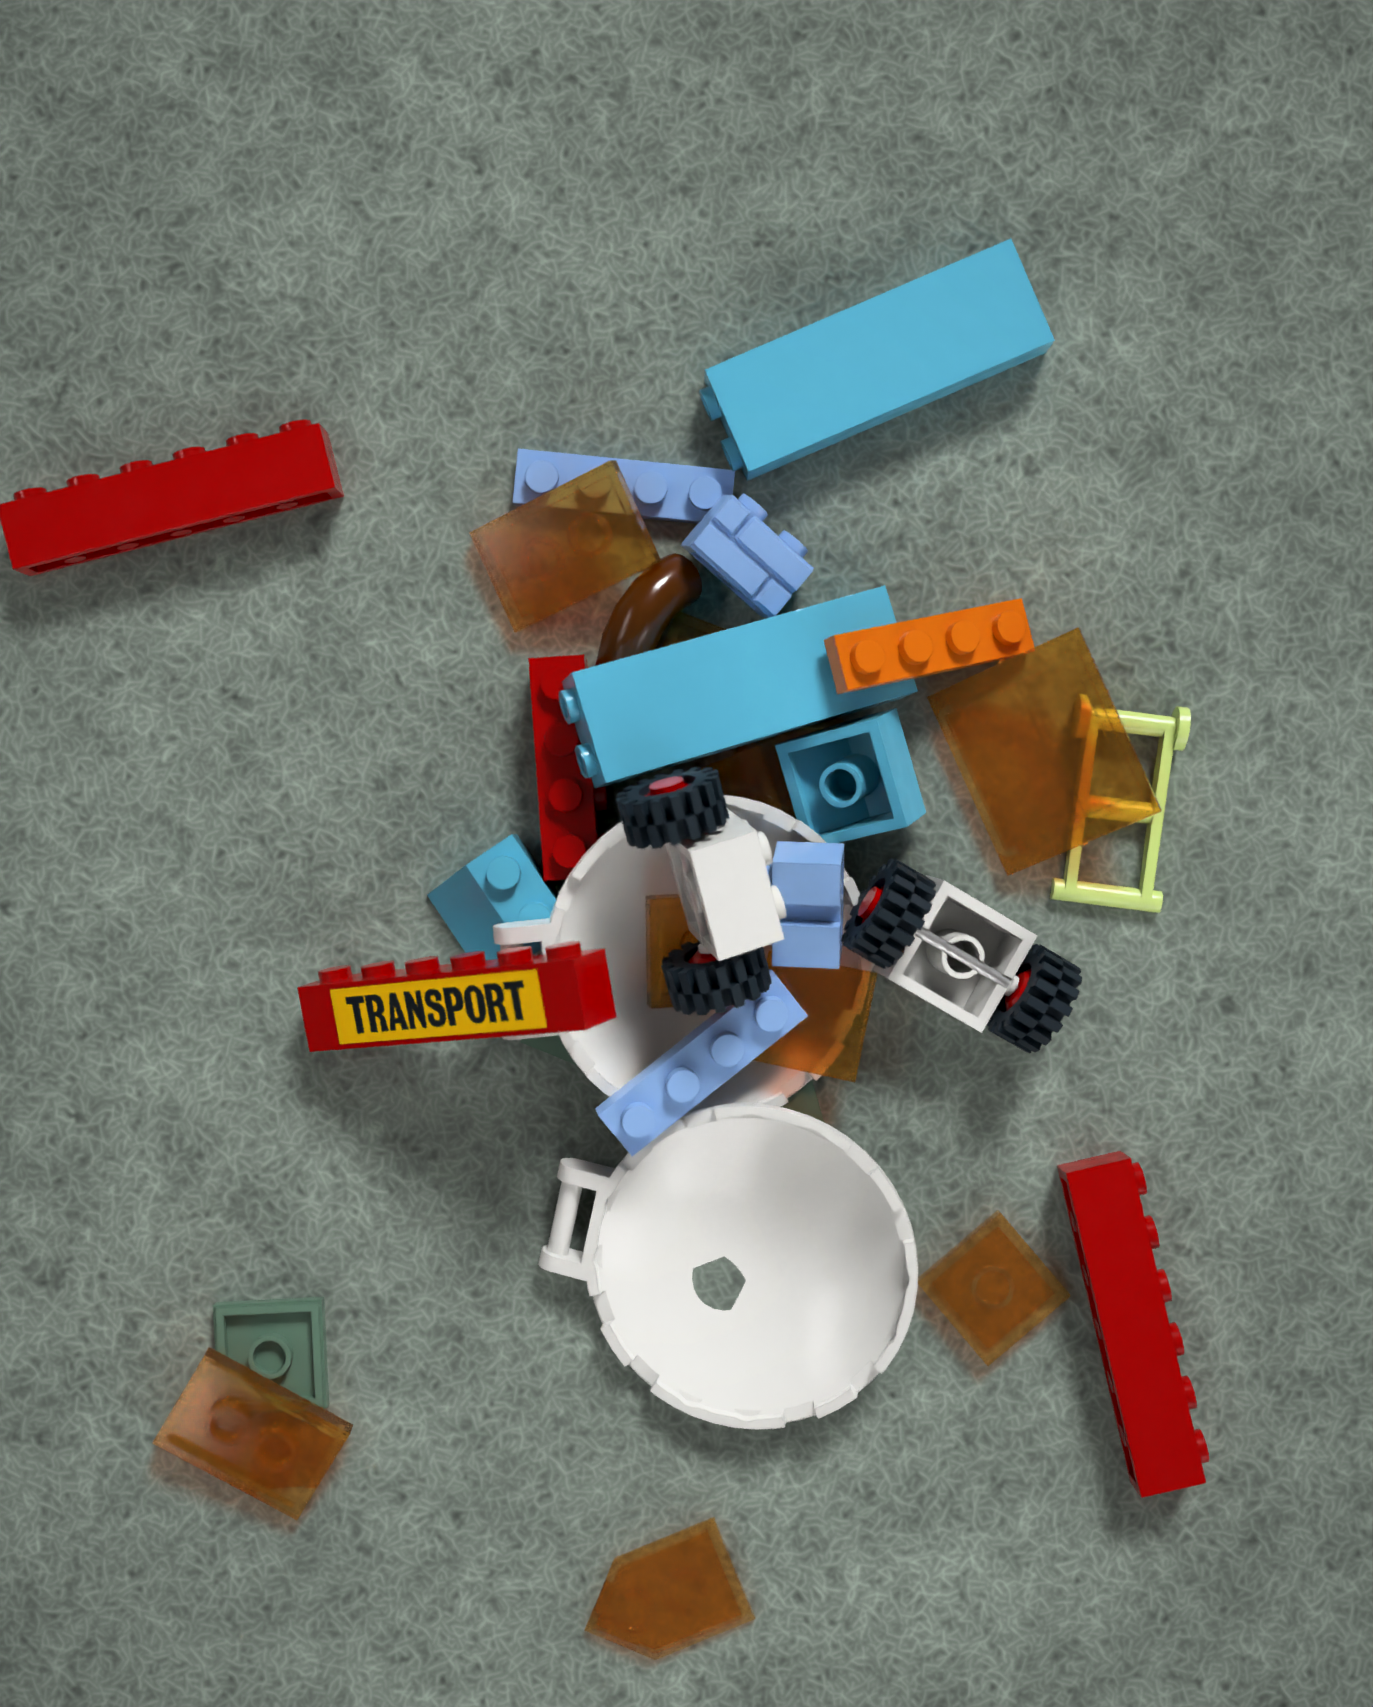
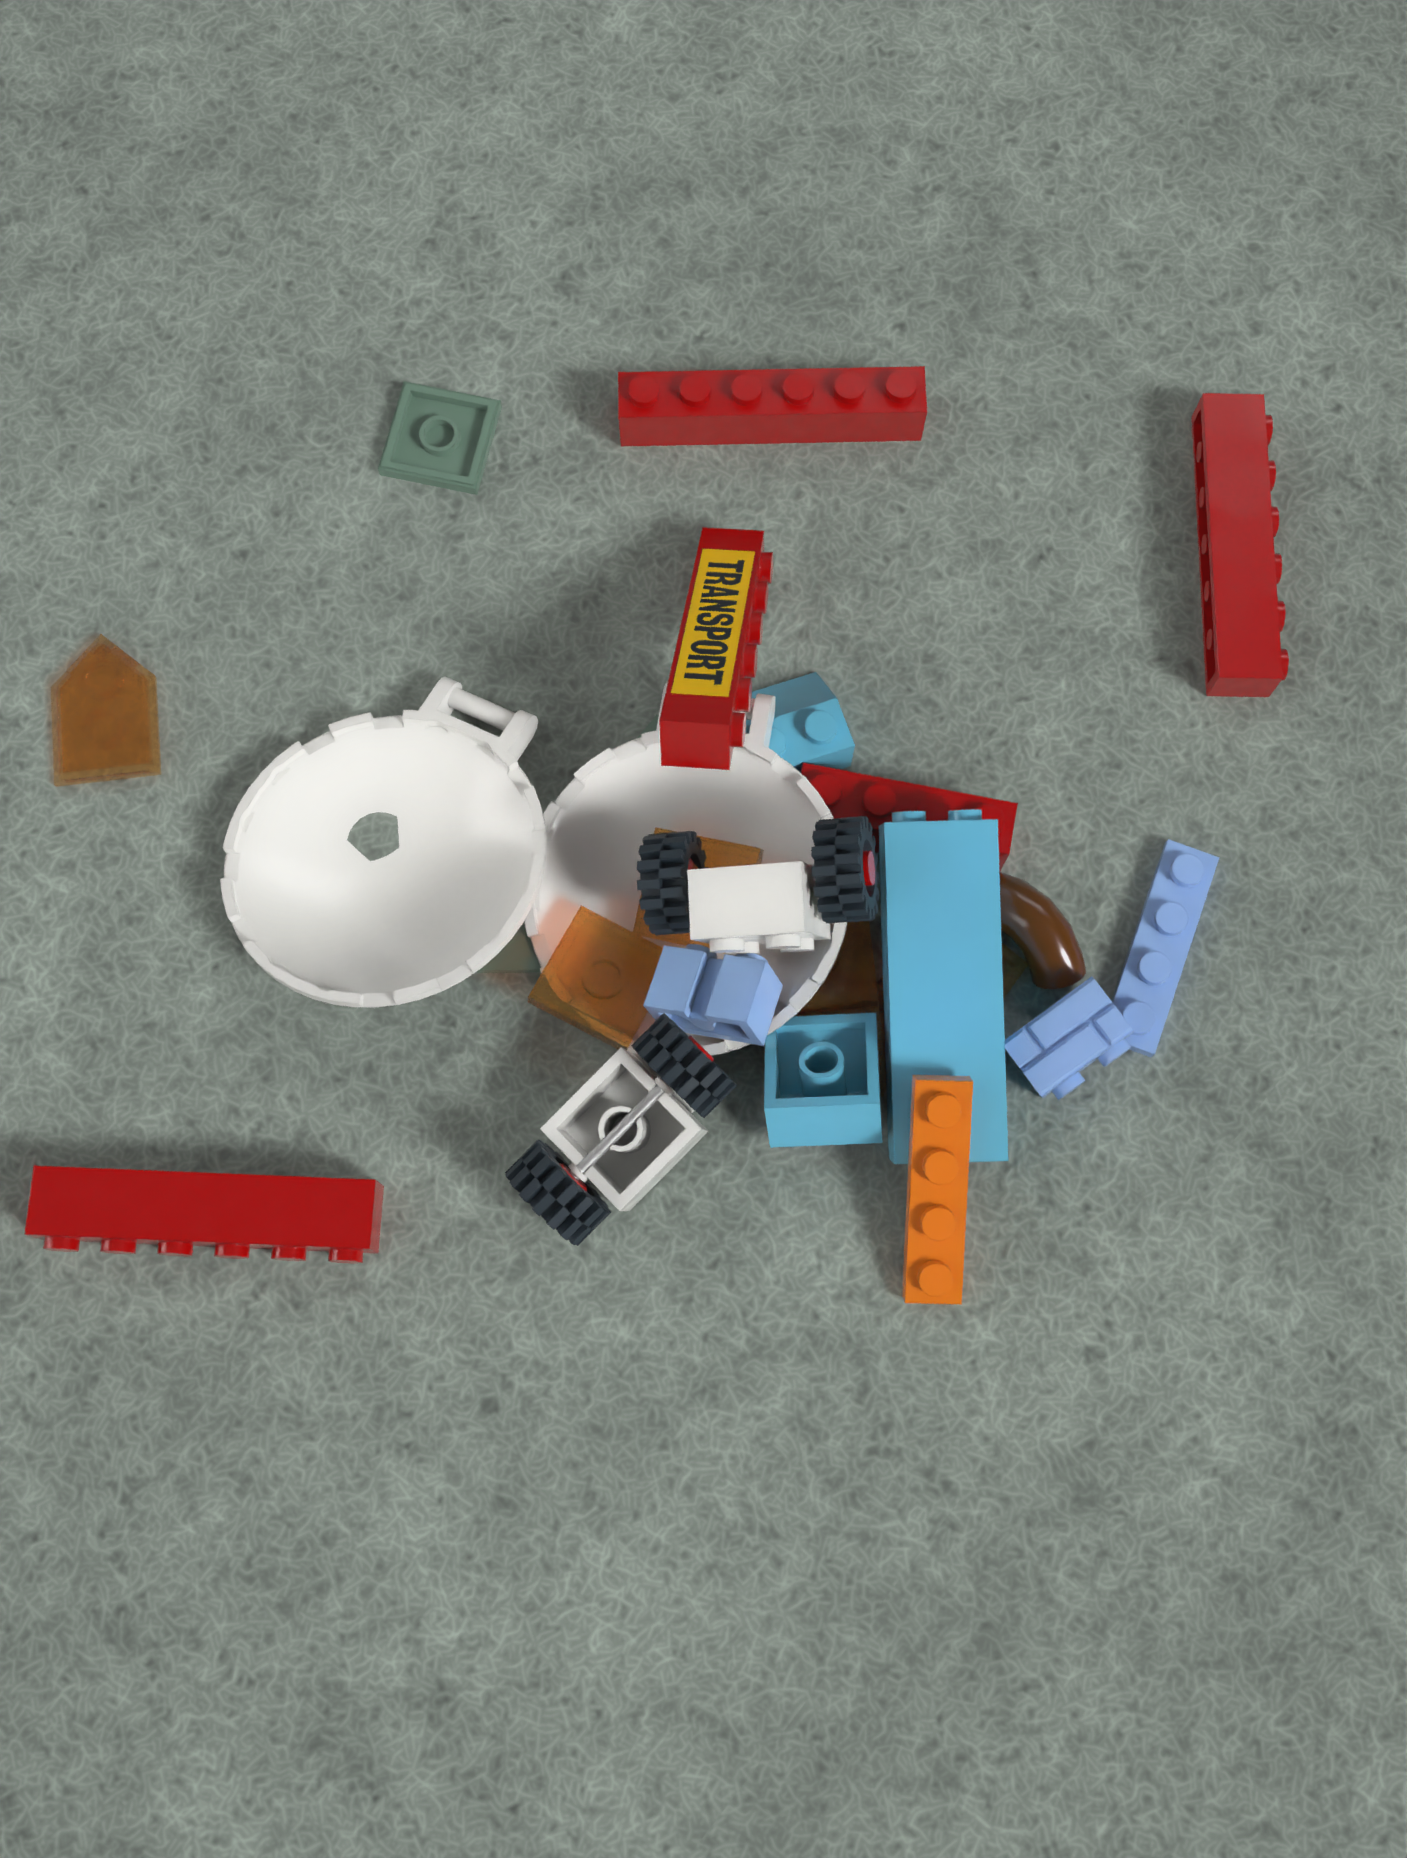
camera: 110 degrees right, 15 degrees down
clear orange tile [152,1347,353,1520] -> none
clear orange tile [469,460,662,632] -> none
light blue plate [595,969,808,1156] -> none
medium azure brick [699,238,1055,481] -> none
clear orange tile [918,1210,1071,1366] -> none
clear orange piece [927,627,1162,876] -> none
yellowish green piece [1050,694,1191,913] -> none
none -> red brick [618,366,927,447]

